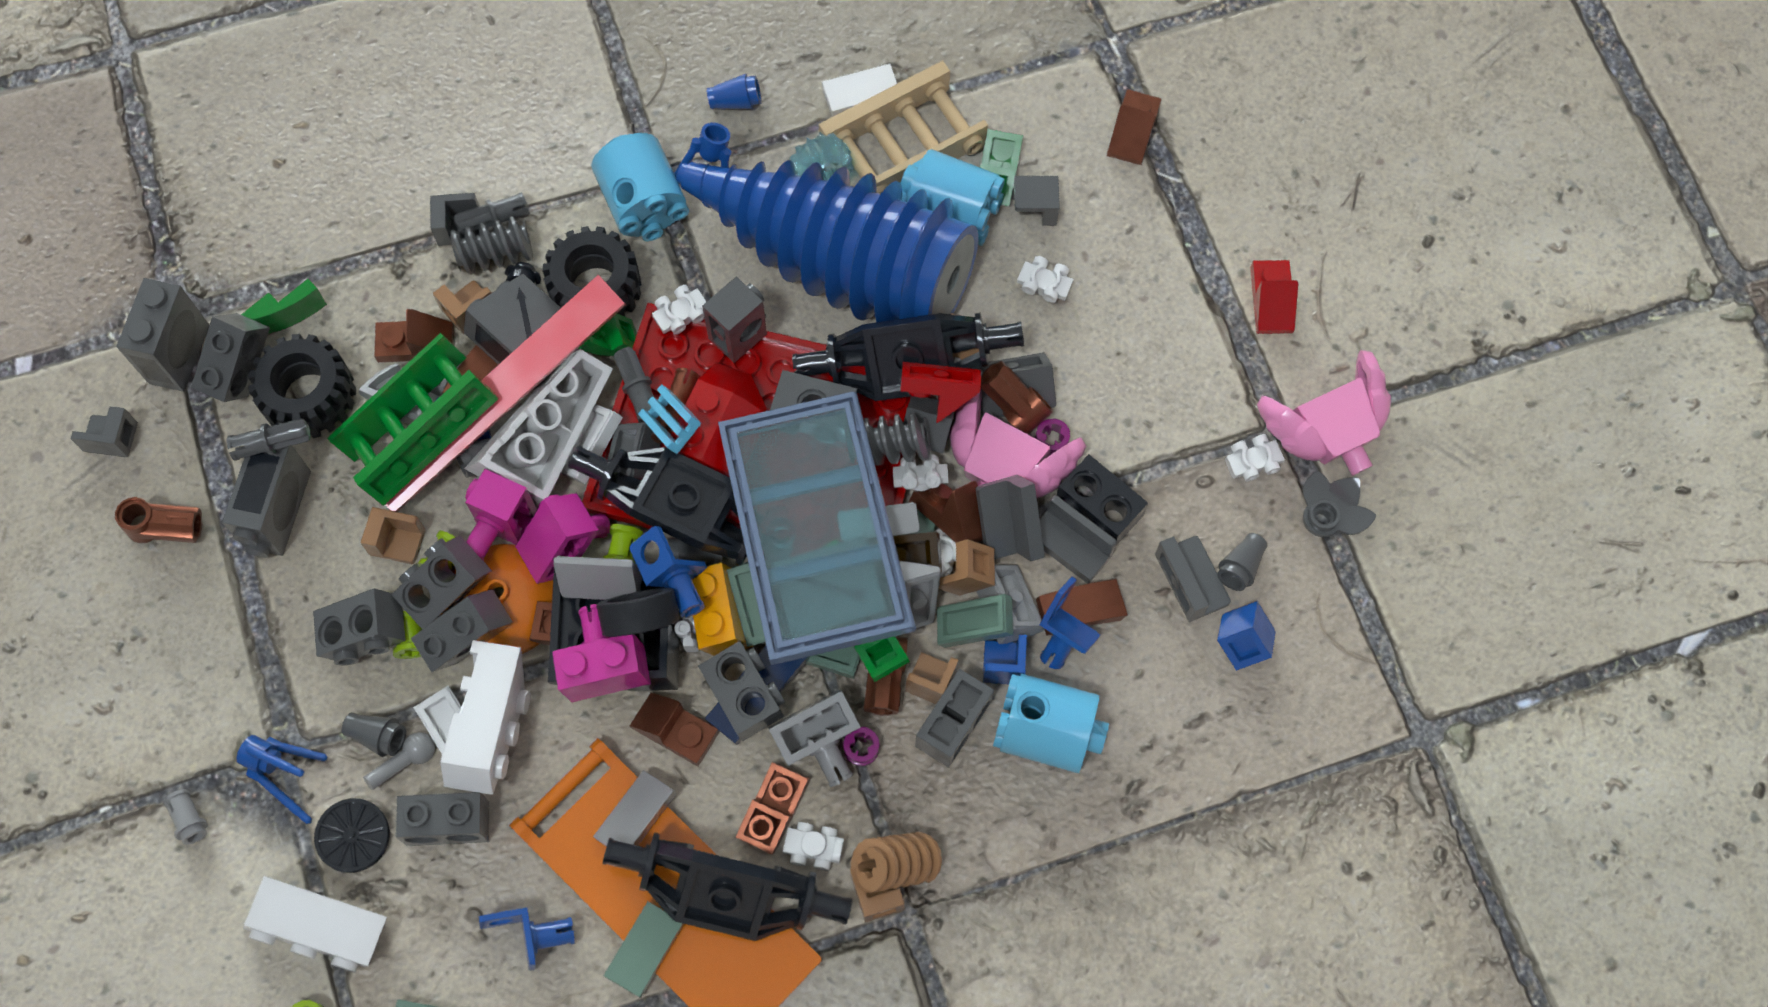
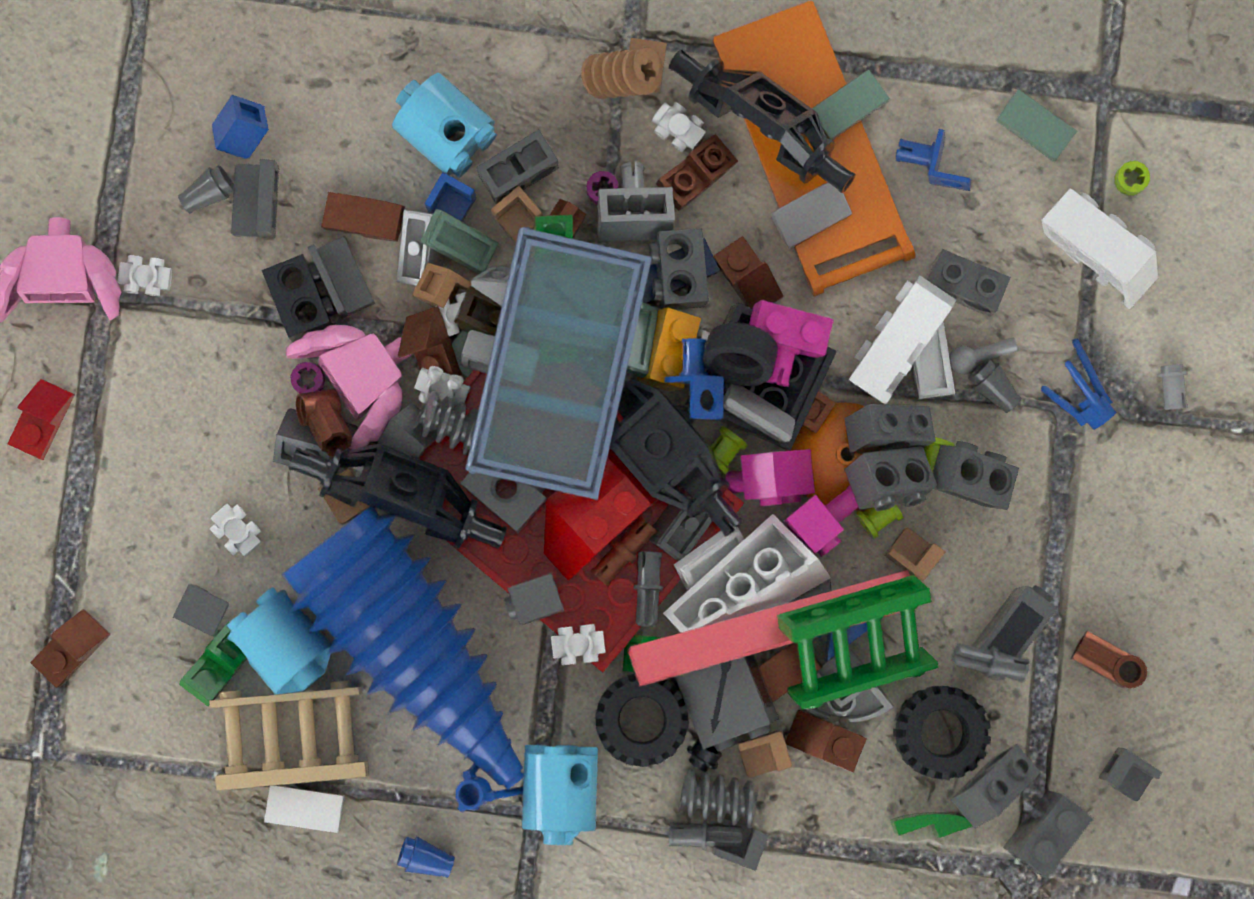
camera: 160 degrees left, 15 degrees up
black wheel [314,798,390,873] -> none
medium azure tile [638,384,701,454] -> none
clear light blue gear [790,132,854,181] -> none
red slope [900,362,981,423] -> none
dark grey panel [976,475,1045,561] -> none
blue bracket [1039,577,1100,669] -> none
dark grey plate [1302,471,1376,537] -> none

